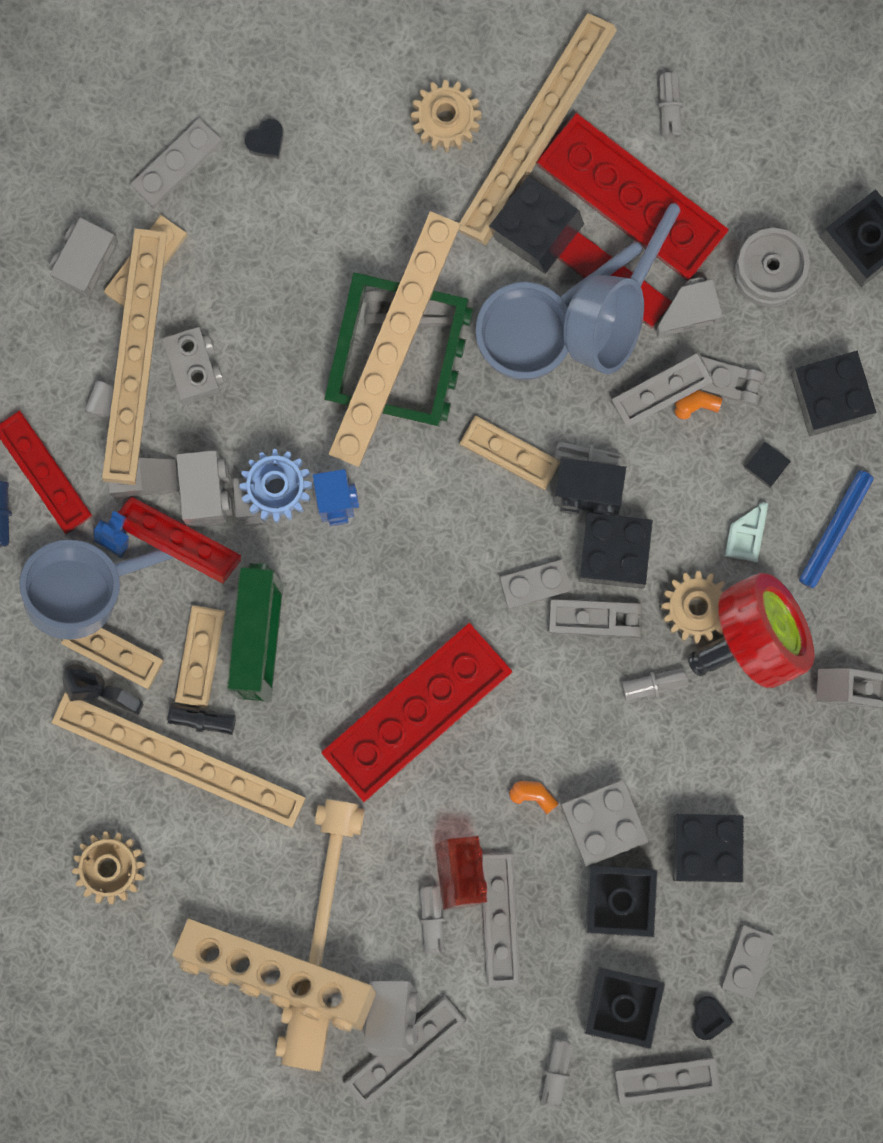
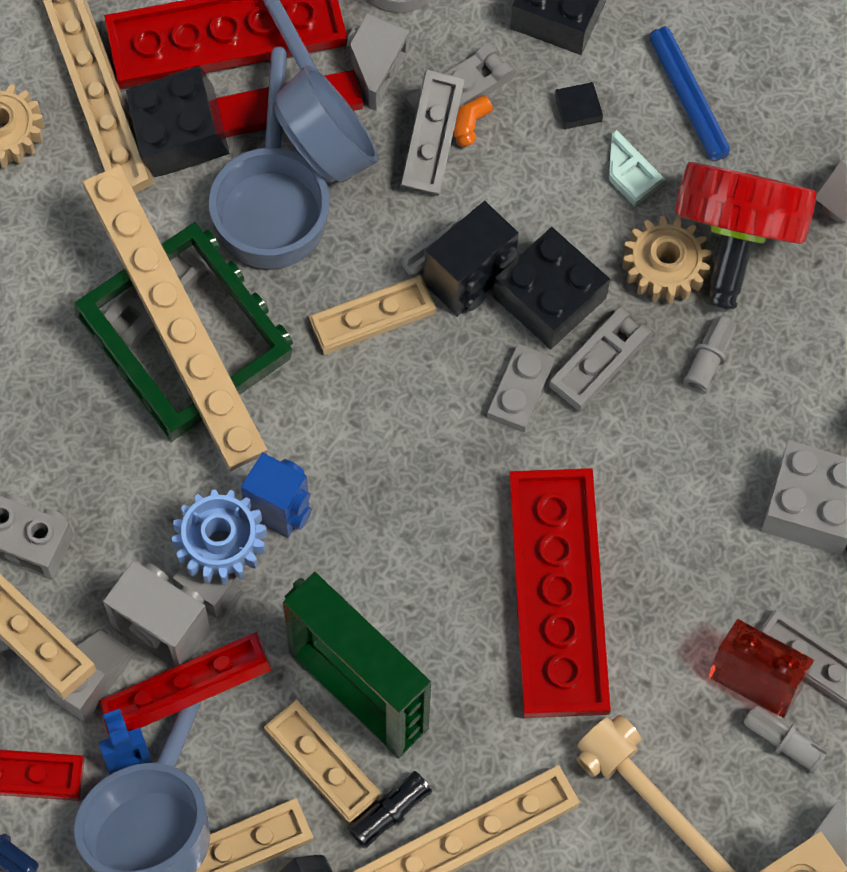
camera: 60 degrees left, 15 degrees down
orange arm [509,781,559,814] -> none

